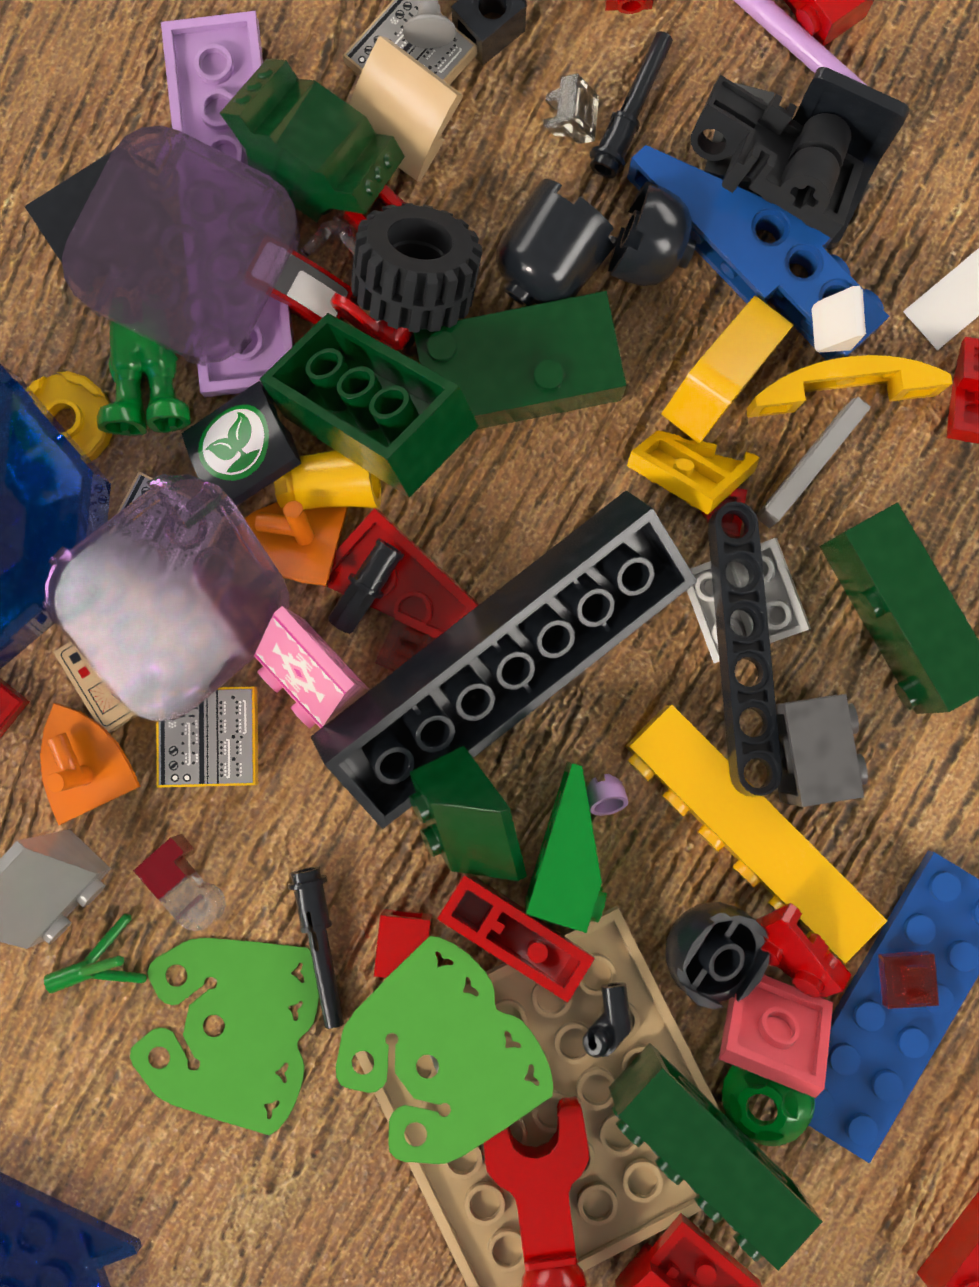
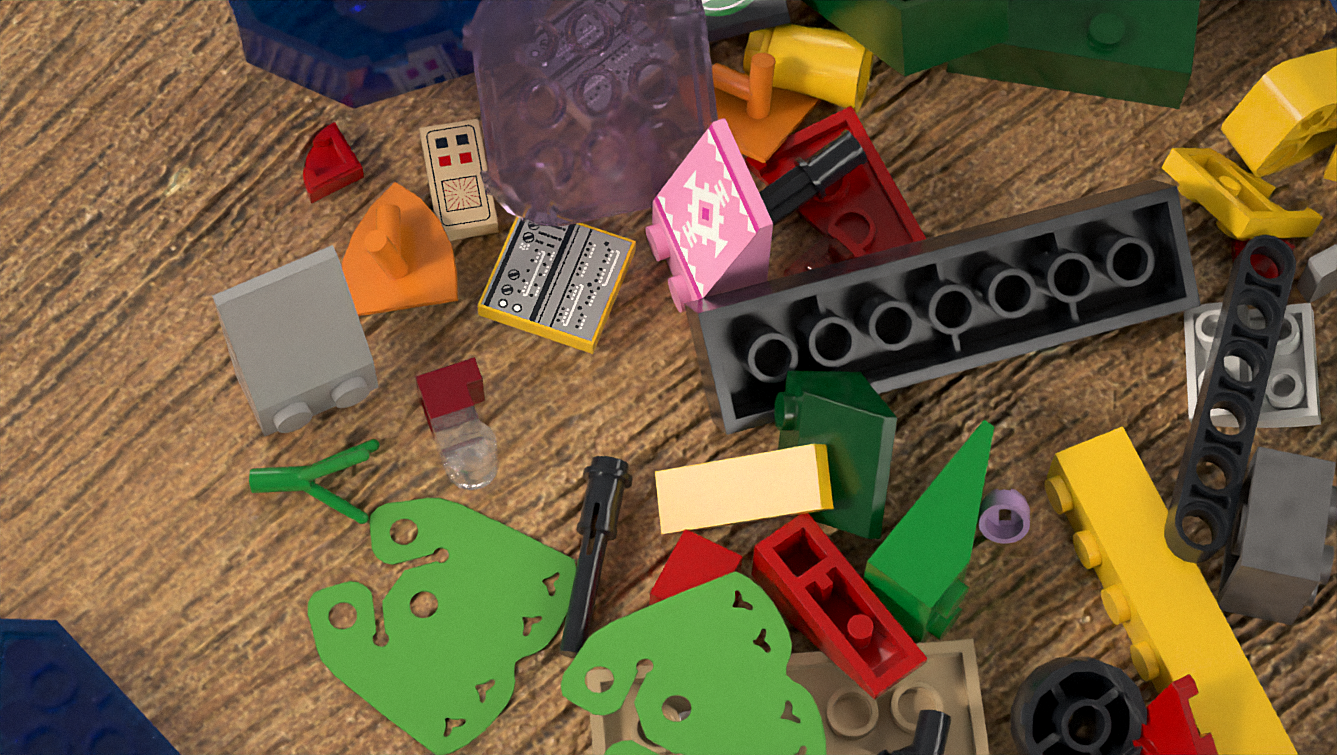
camera: 15 degrees right, 20 degrees down
none -> yellow tile [655,444,833,534]

